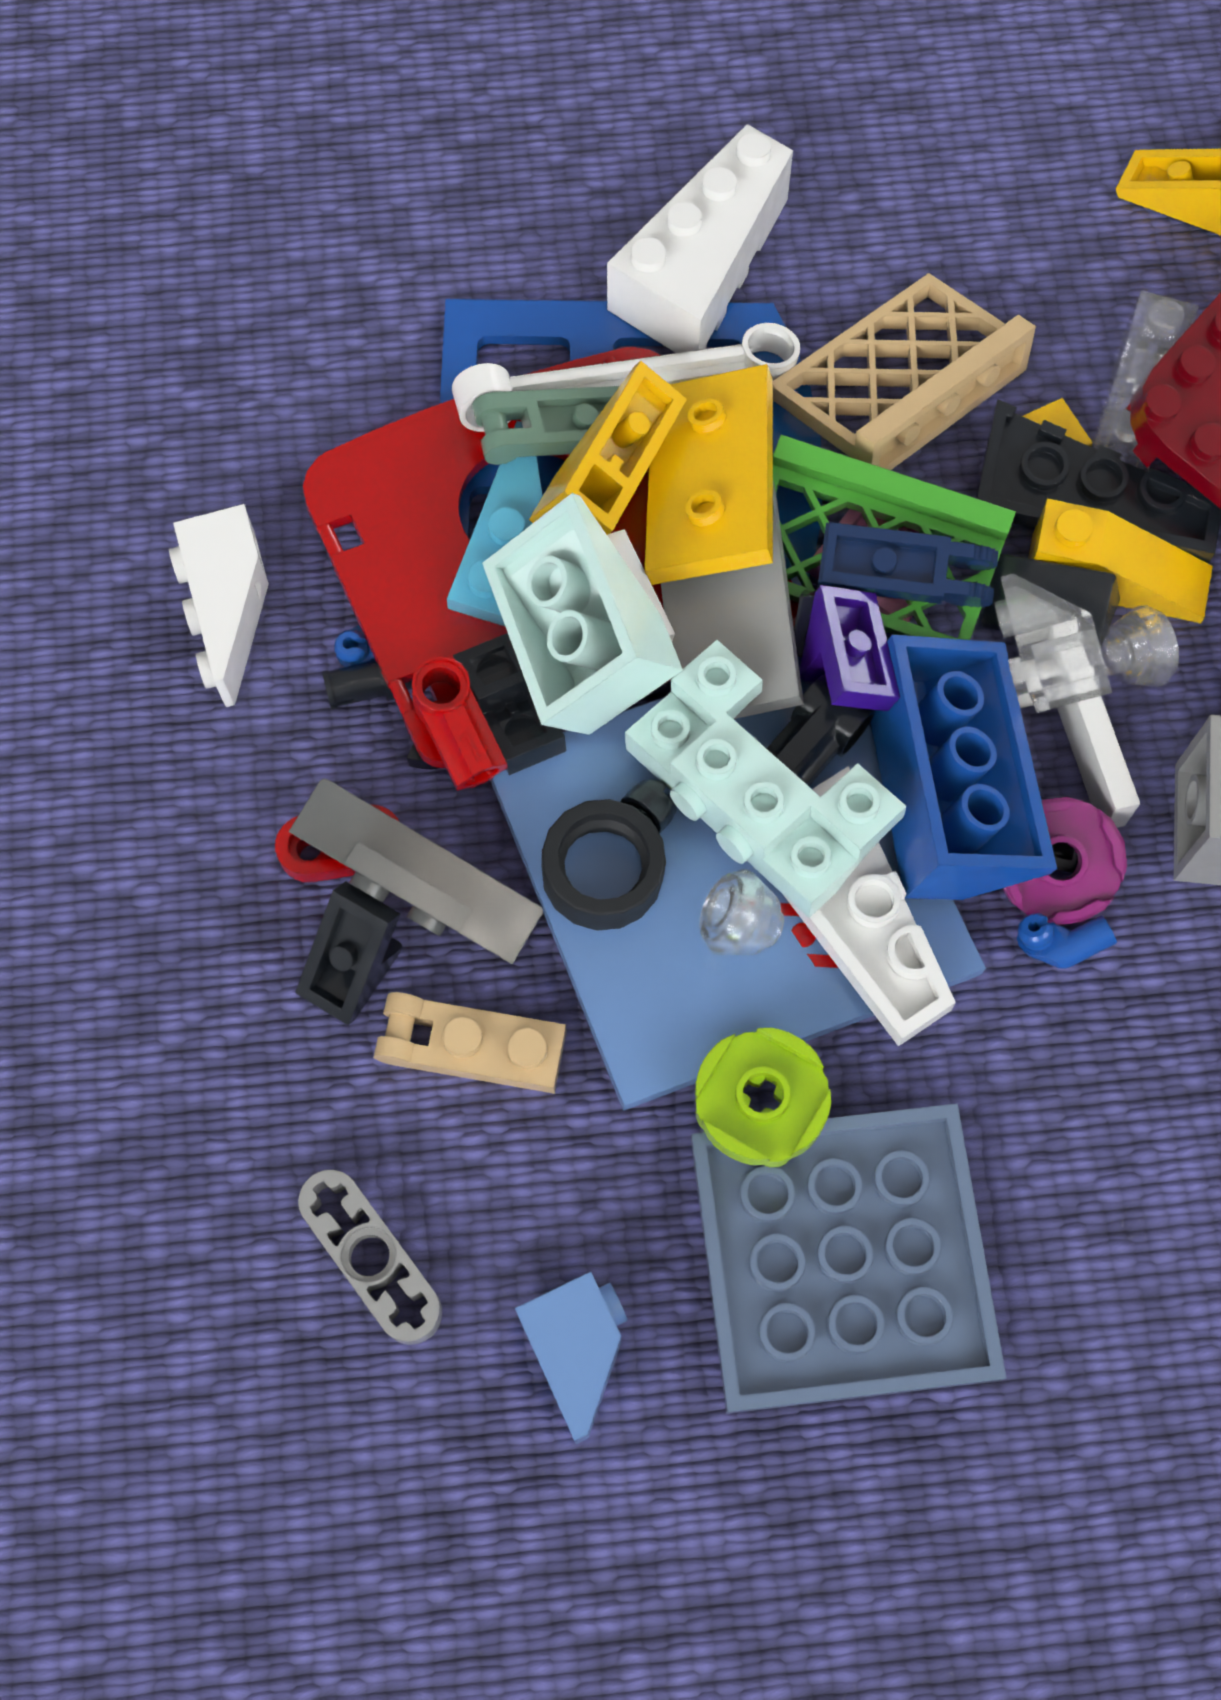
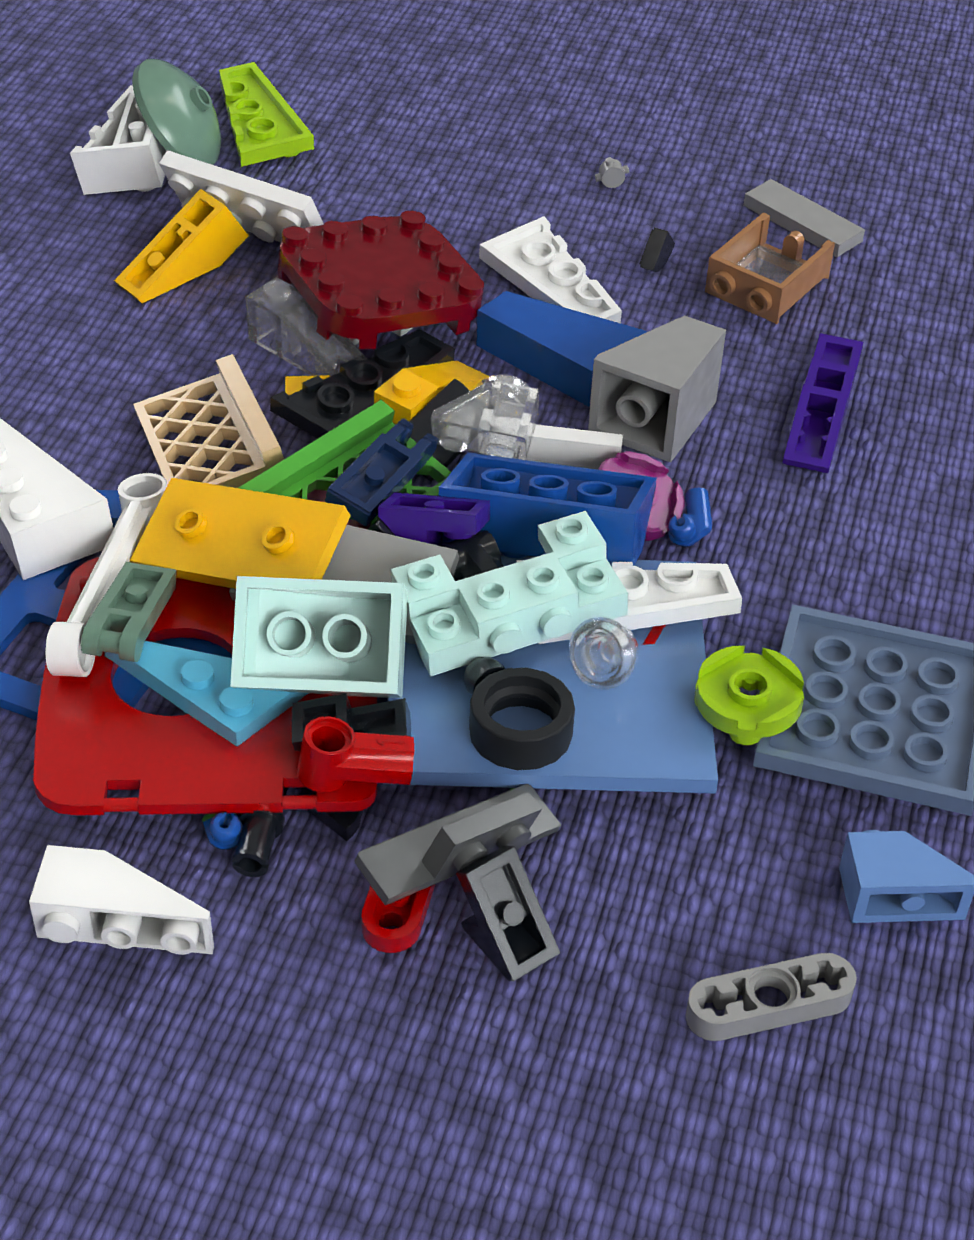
camera: 70 degrees left, 25 degrees down
tan plate [373,992,567,1094] -> none
yellow slope [529,361,687,535] -> none

